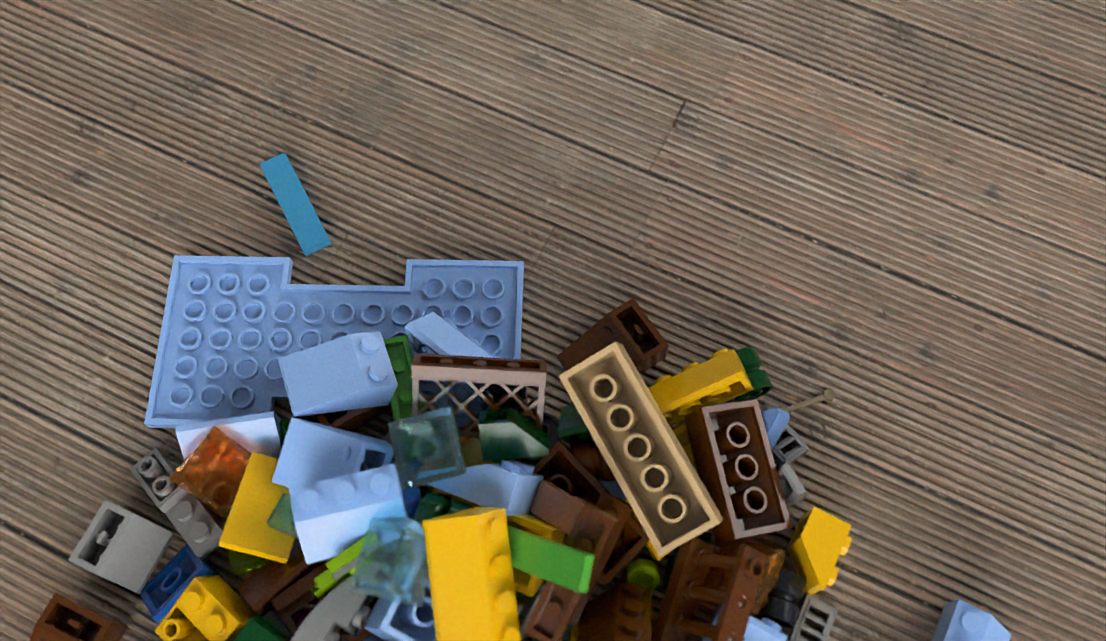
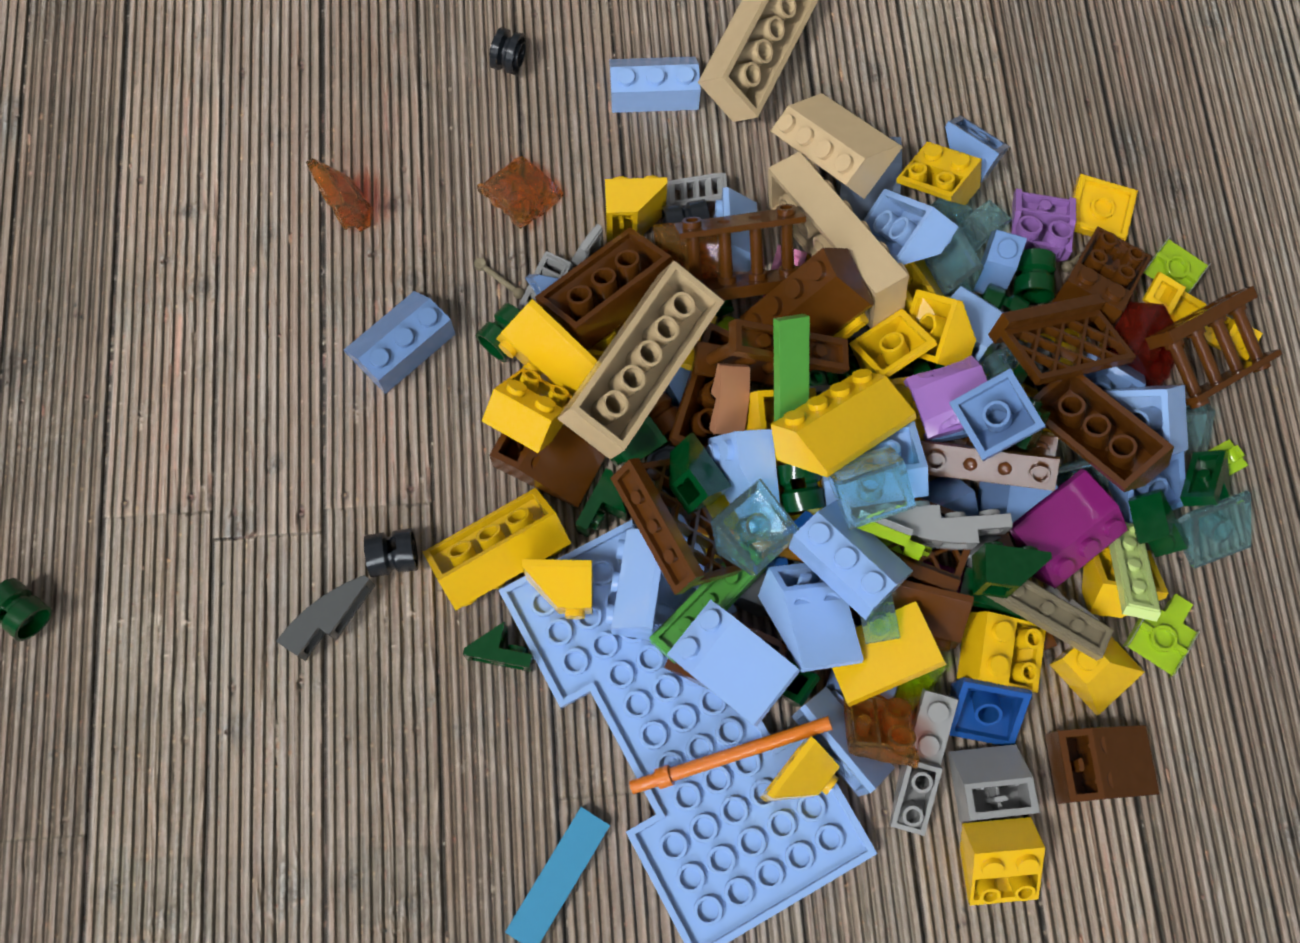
camera: 125 degrees left, 5 degrees up
none -> dark grey slope [276,575,375,661]
none -> clear orange slope [306,158,373,232]
none -> medium blue slope [344,291,456,394]
none -> black wheel [364,528,419,577]
none -> yellow slope [423,488,571,611]
none -> dark green slope [463,622,535,672]
none -> clear orange slope [477,156,564,229]
none -> yellow slope [482,368,573,453]
none -> black wheel [489,27,526,75]
none -> yellow slope [522,559,593,620]
none -> dark green slope [575,468,626,537]
none -> orange bar [629,716,833,794]
none -> yellow slope [760,736,840,802]
none -> yellow slope [960,817,1045,906]

